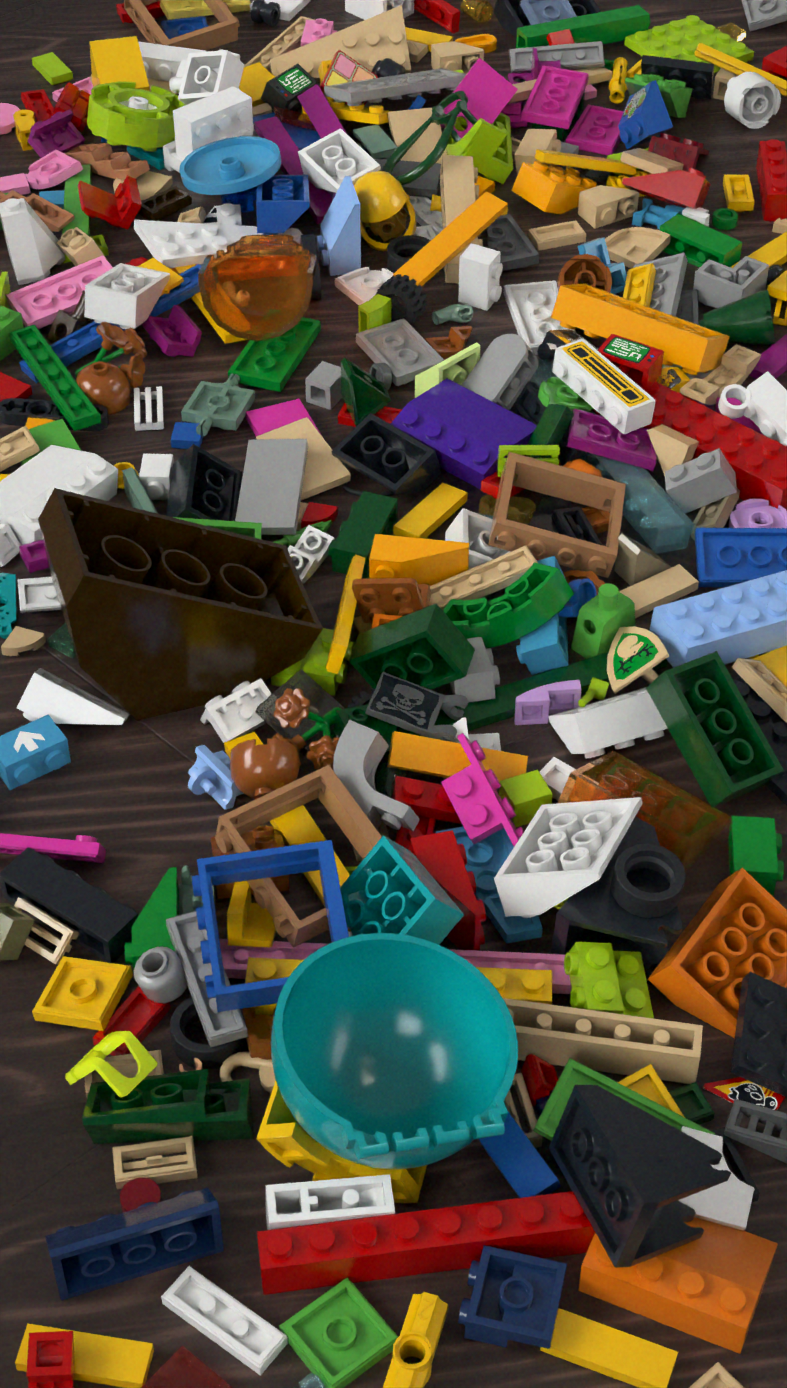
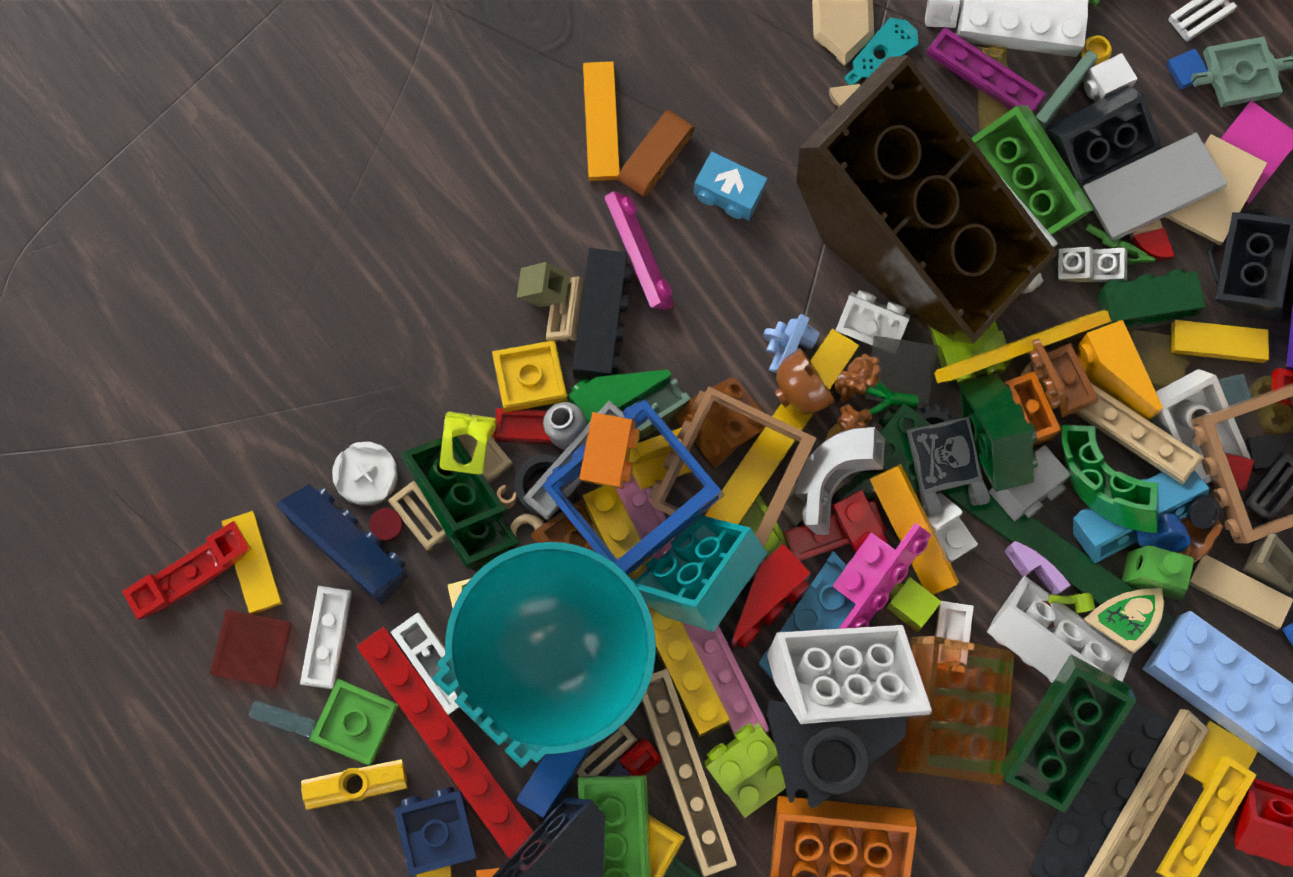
camera: 60 degrees right, 30 degrees up
white slope [17,668,129,725] -> none
green brick [728,816,784,896] -> none
none -> white tile [332,441,398,507]
none -> orange brick [579,412,640,489]
none -> black piece [1187,495,1220,529]

